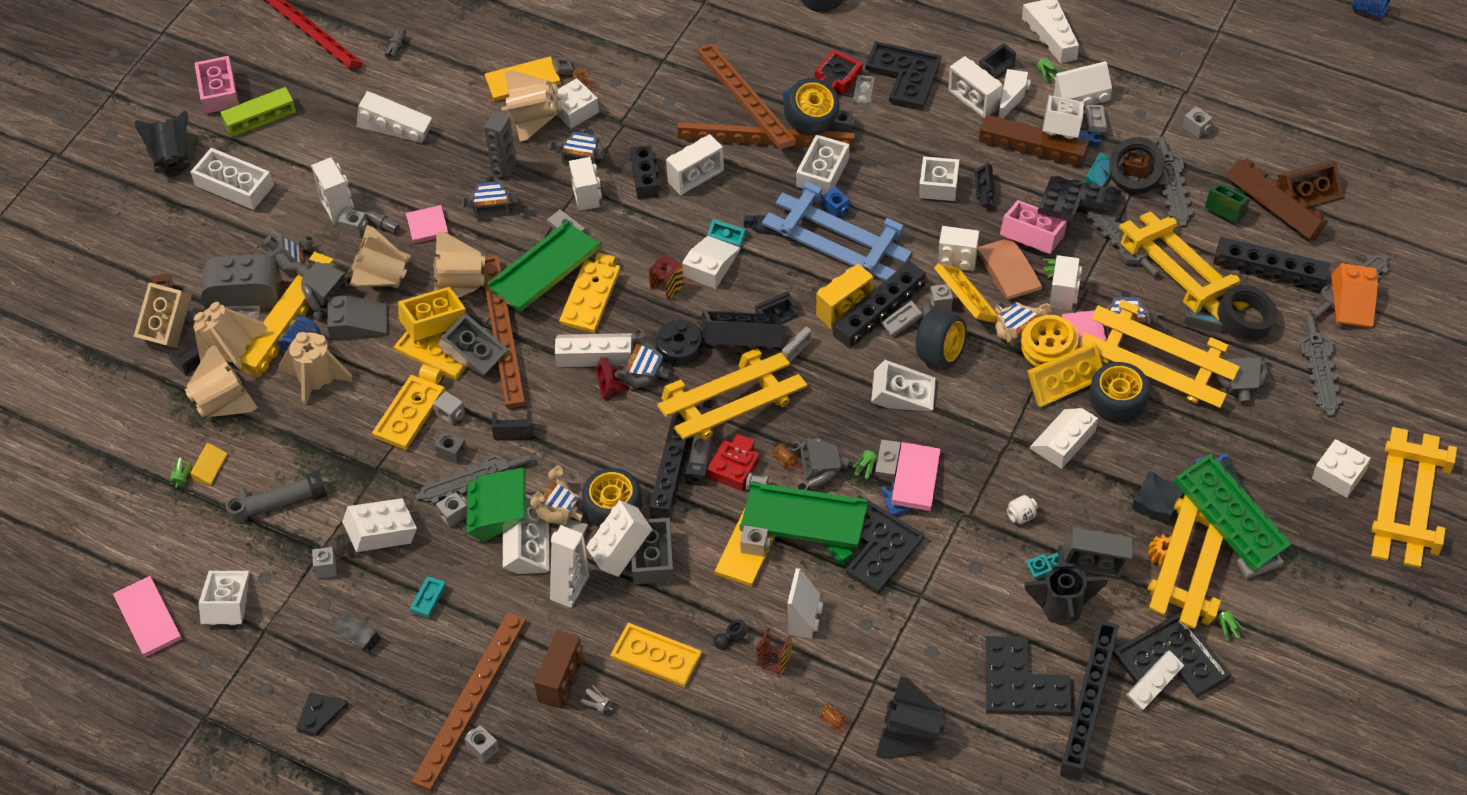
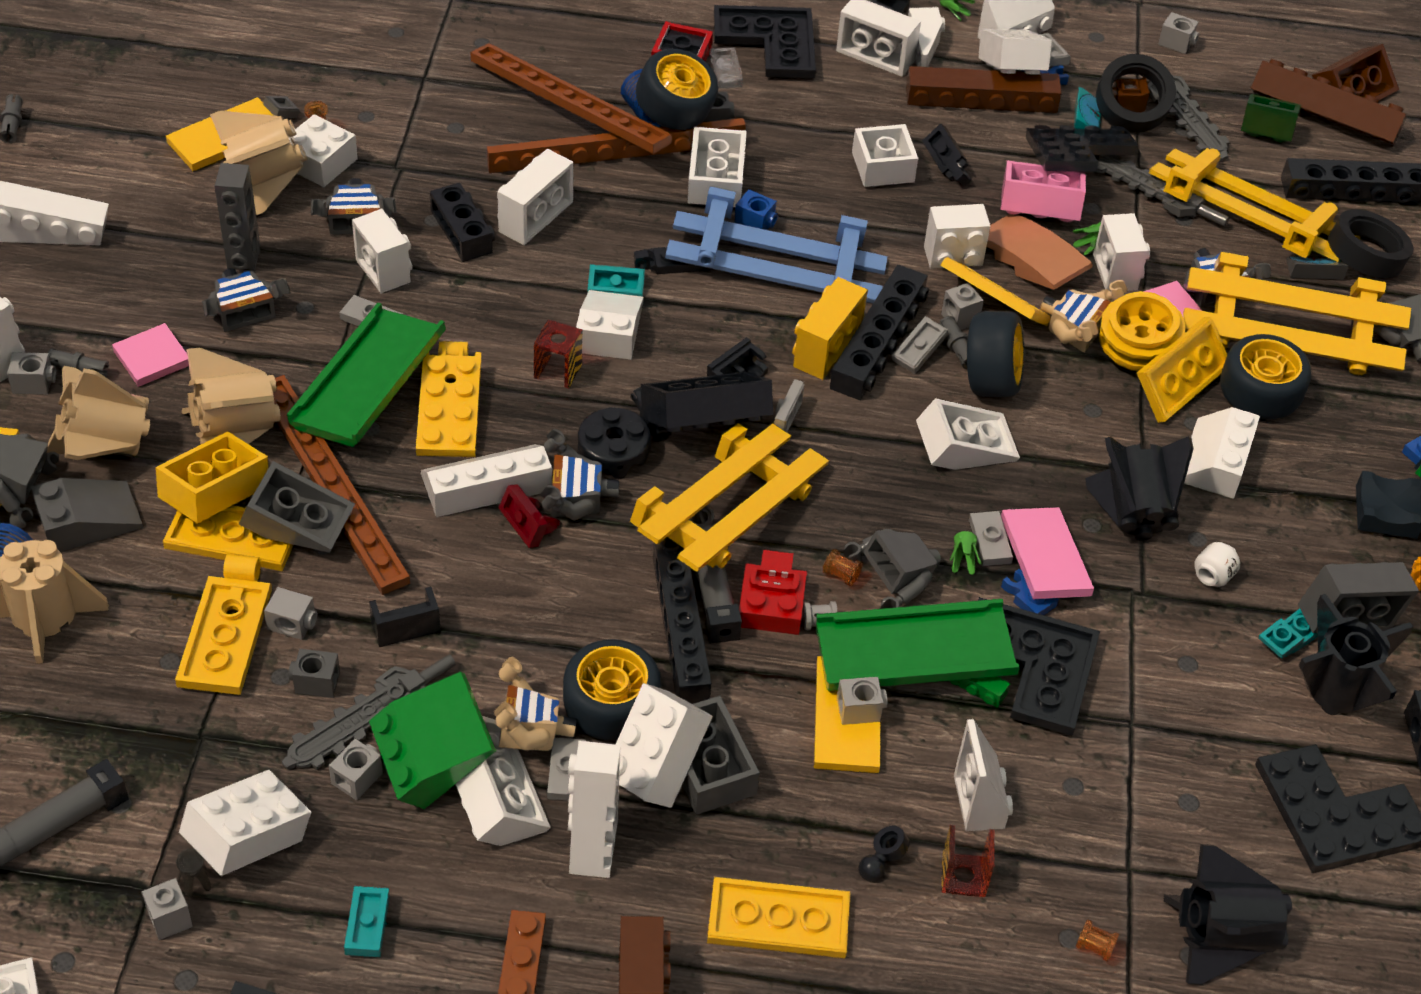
camera: 25 degrees left, 5 degrees down
none -> black brick [1085,436,1194,541]

